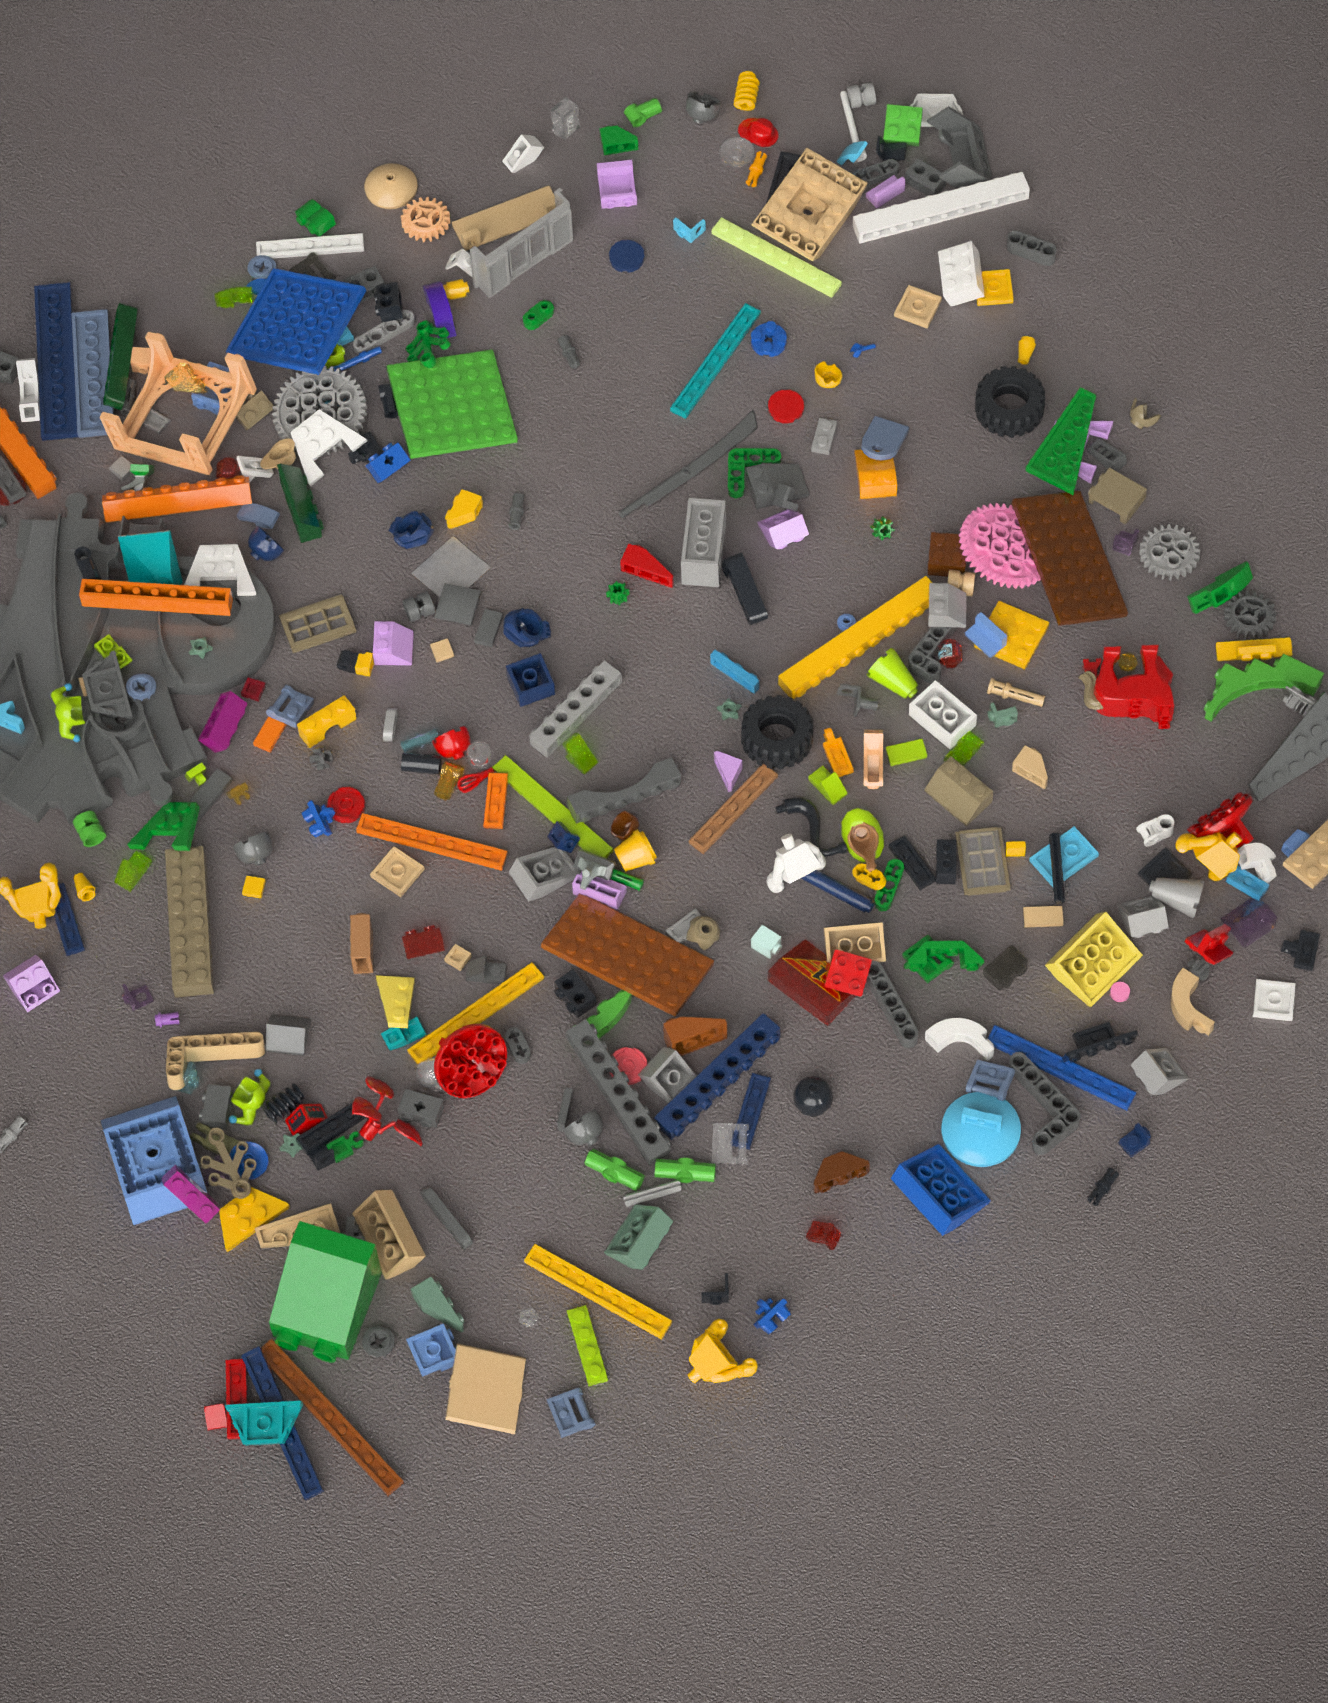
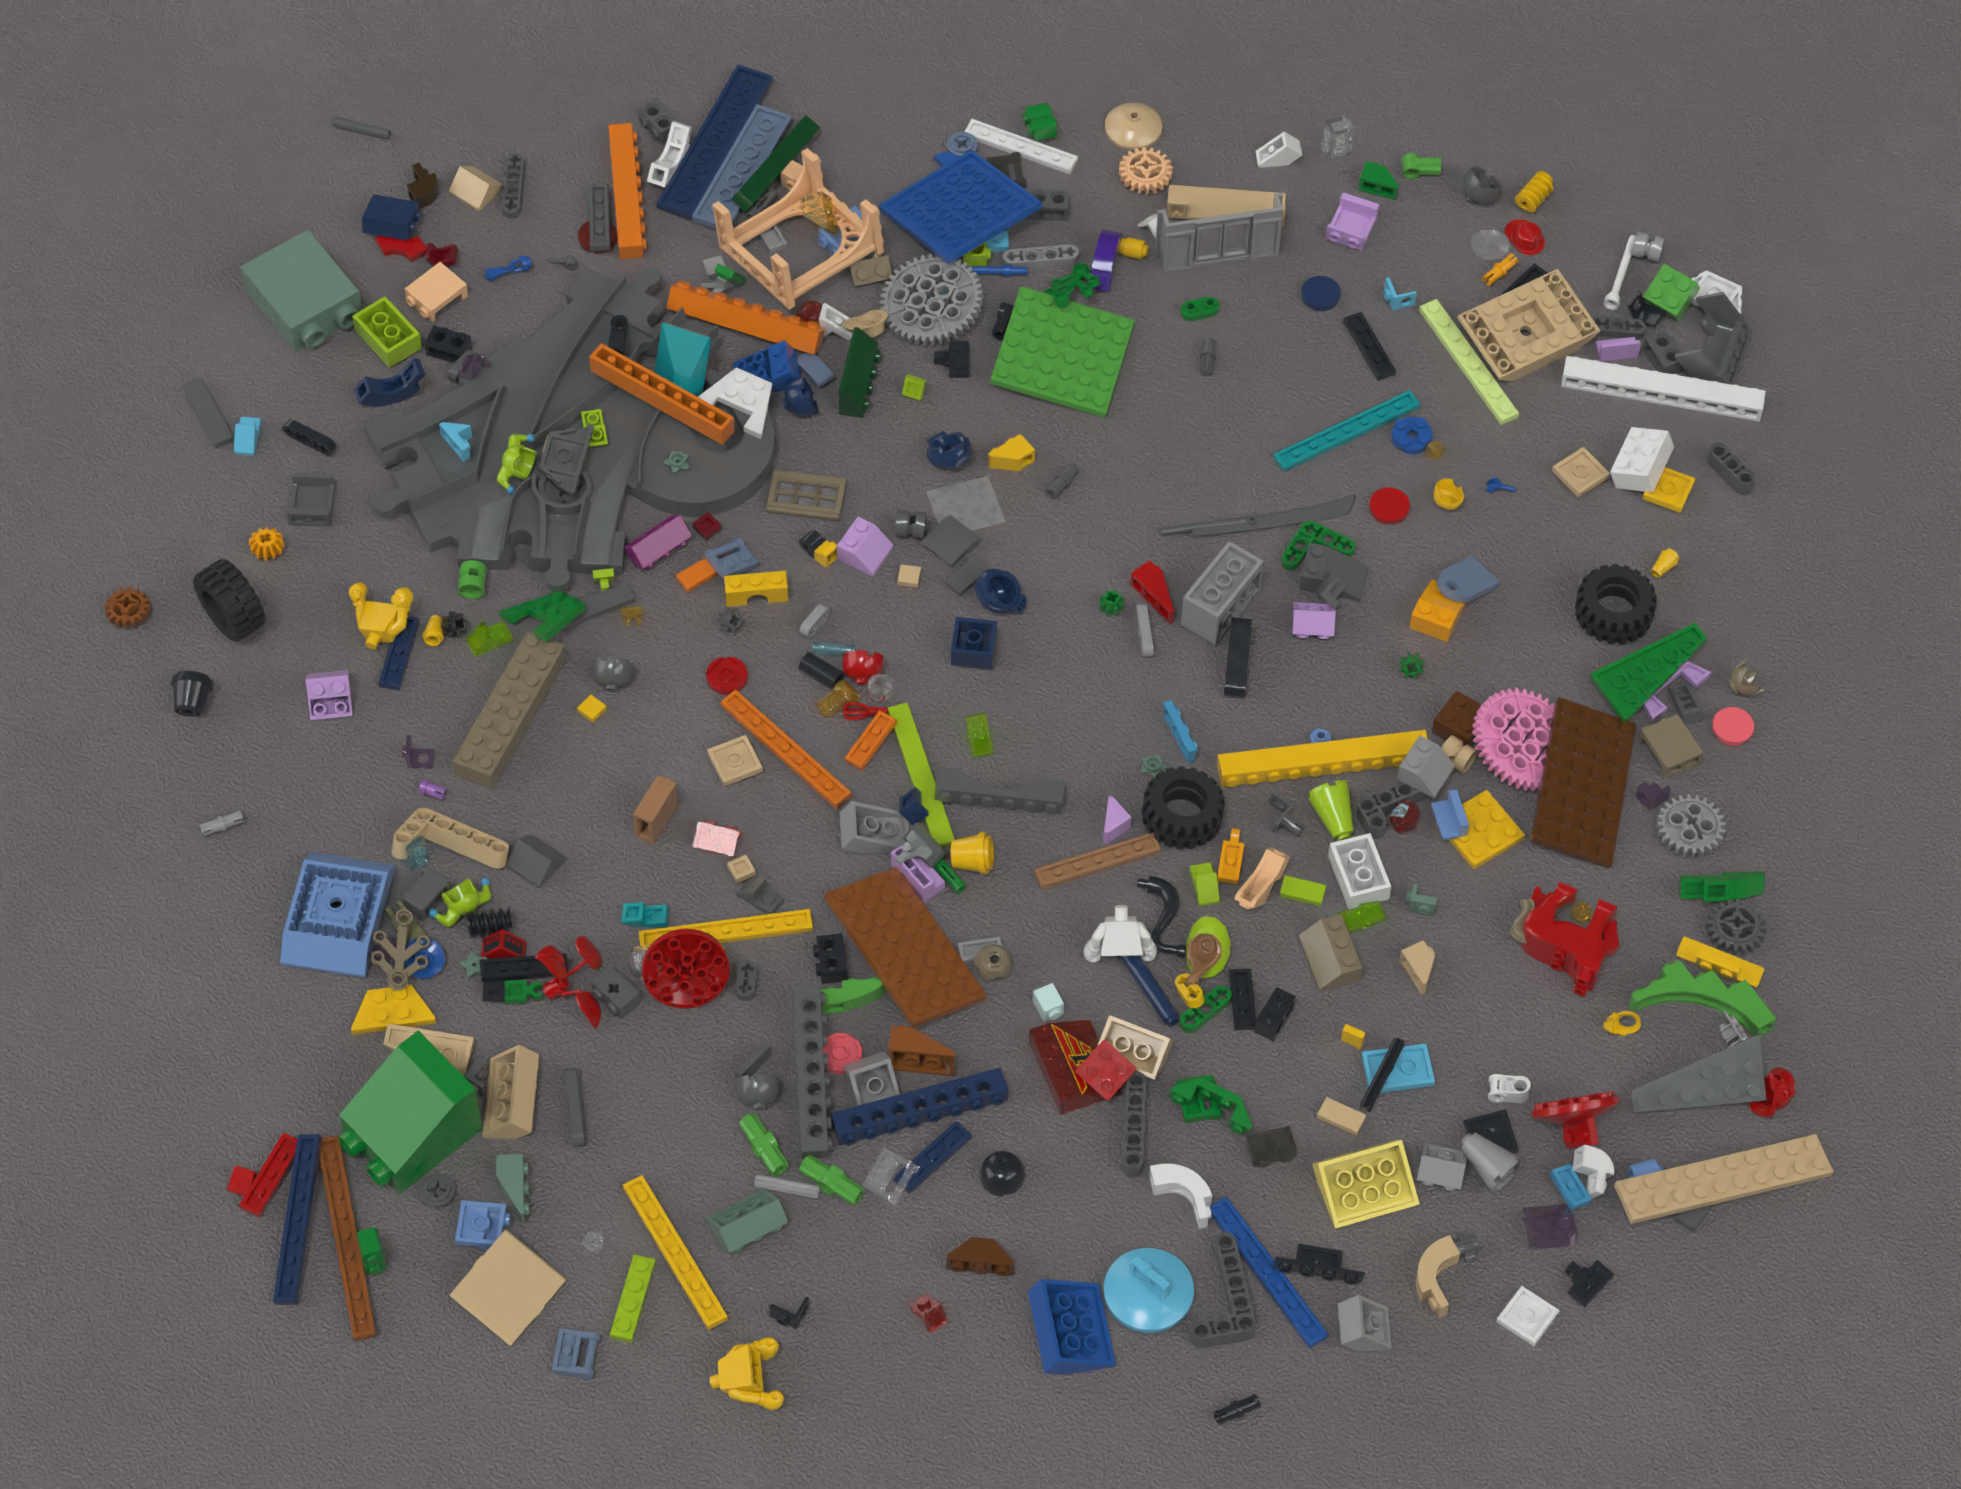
camera: 25 degrees right, 5 degrees down
sand blue gear [126,673,156,701] -> none
magenta brick [161,1164,220,1224] -> none
clear neon green slope [214,287,254,308] -> none
teal wing [225,1401,303,1446] -> none
white wing [291,410,367,486] -> none
blue hips [302,800,335,837] -> none
blue brick [365,443,411,483] -> none
black brick [374,282,403,323] -> none
light yellow wing [376,975,415,1028] -> none
light grey brick [530,660,622,758] -> none
reddish brown hair [611,811,640,841] -> none
blue hips [753,1298,791,1334] -> none
light grey plate [811,418,837,455] -> none
medium azure slope [836,141,868,166] -> none
clear piece [955,827,1010,896] -> none
sand blue plate [966,1060,1015,1101] -> none
tan pin [987,678,1045,707] -> none
bright pink tile [1110,982,1130,1002] -> none
dark blue bracket [1118,1123,1151,1158] -> none
yellow torso [1175,832,1242,881] -> none
red bracket [1185,924,1233,965] -> none
none -> green brick [357,1227,386,1275]
none -> black gear [441,611,468,637]
none -> blue slope [733,340,800,393]
none -> lime tile [902,374,927,401]
none -> light grey beam [1135,603,1154,657]
none -> black tile [1343,312,1396,381]
none -> clear yellow plate [1426,441,1446,459]
none -> yellow piece [1603,1011,1641,1037]
none -> coral tile [1712,707,1754,746]

